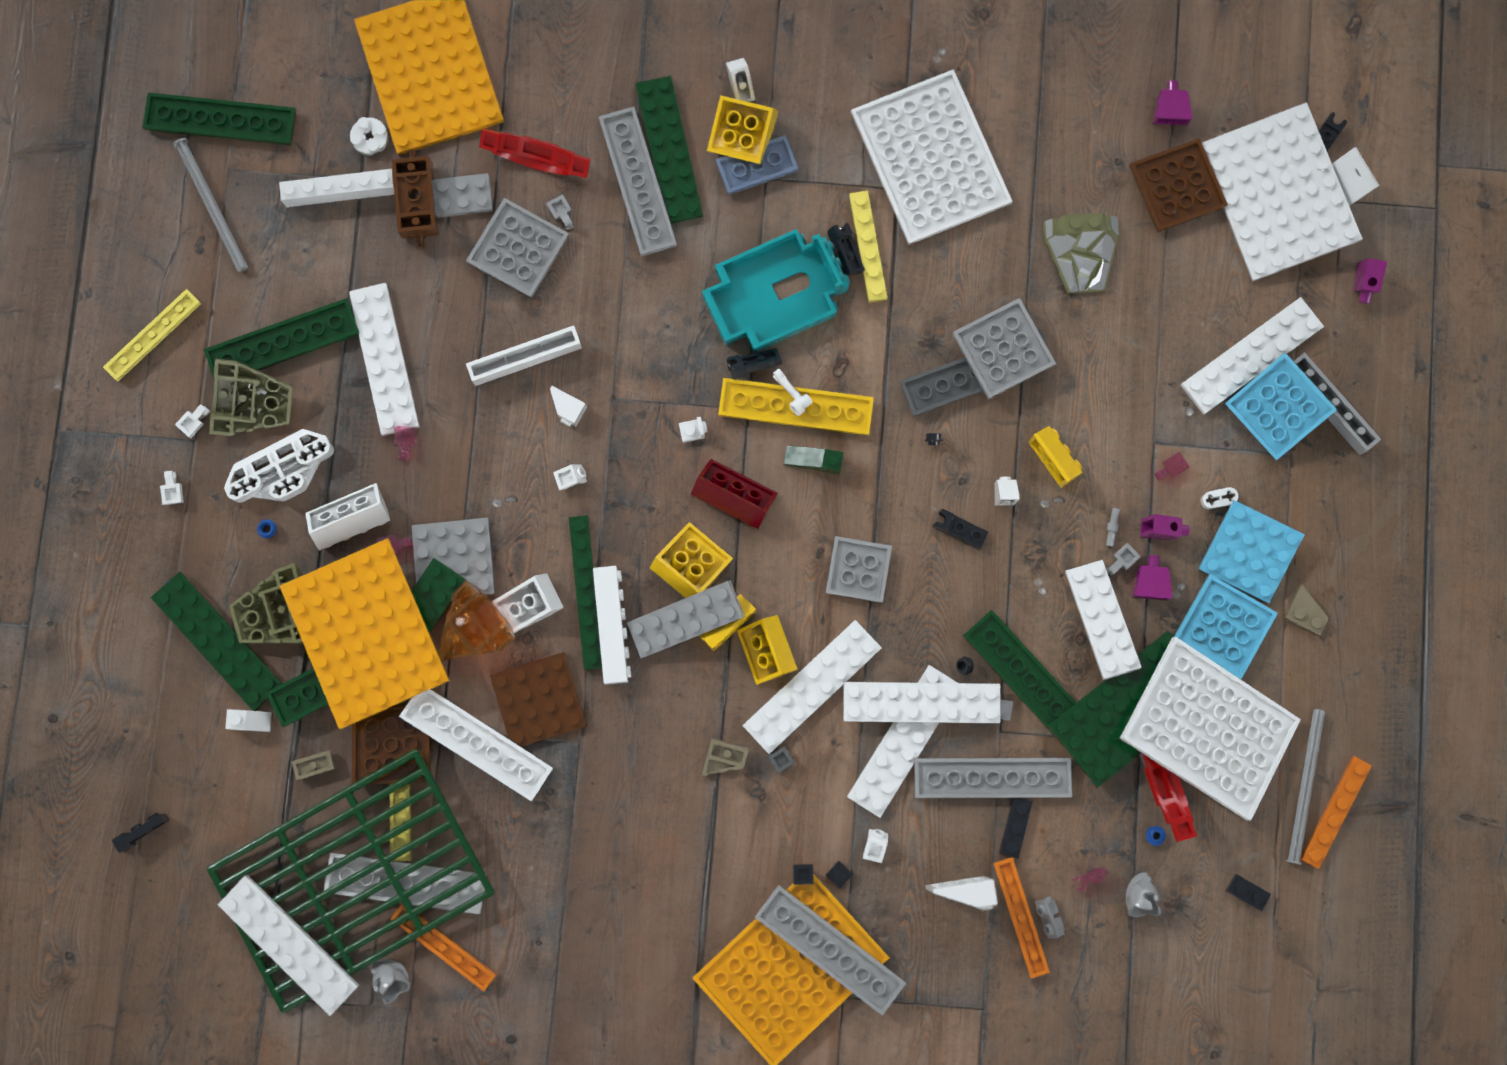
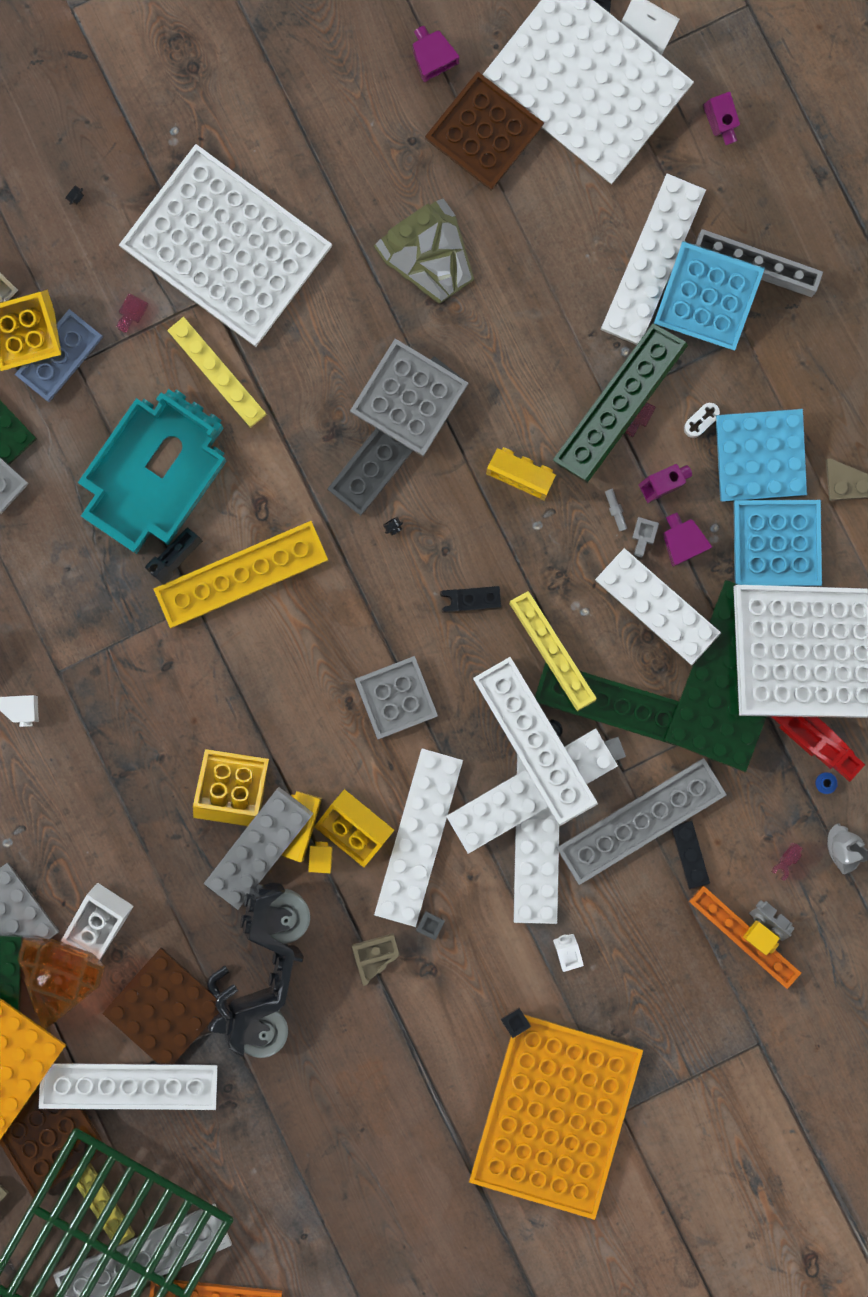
camera: 30 degrees left, 5 degrees up
white bracket [553,464,587,490] -> none
dark green plate [569,515,602,670] -> none
white brick [593,566,631,685] -> none
white bracket [679,417,708,443] -> none
dark red slope [691,459,778,529] -> none
light grey plate [755,885,906,1016] -> none
white brick [773,369,812,416] -> none
slope [783,446,844,475] -> none
black plate [825,860,853,888] -> none
black plate [827,223,865,276] -> none
white slope [925,876,998,910] -> none
white slope [994,477,1019,506] -> none
none -> black plate [65,185,84,205]
none -> clear pink plate [117,293,148,333]
none -> black piece [207,883,310,1058]
none -> yellow brick [308,841,333,873]
none -> white plate [473,657,598,826]
none -> light yellow plate [509,591,597,711]
none -> plate [553,323,688,483]
none -> yellow brick [743,920,780,956]

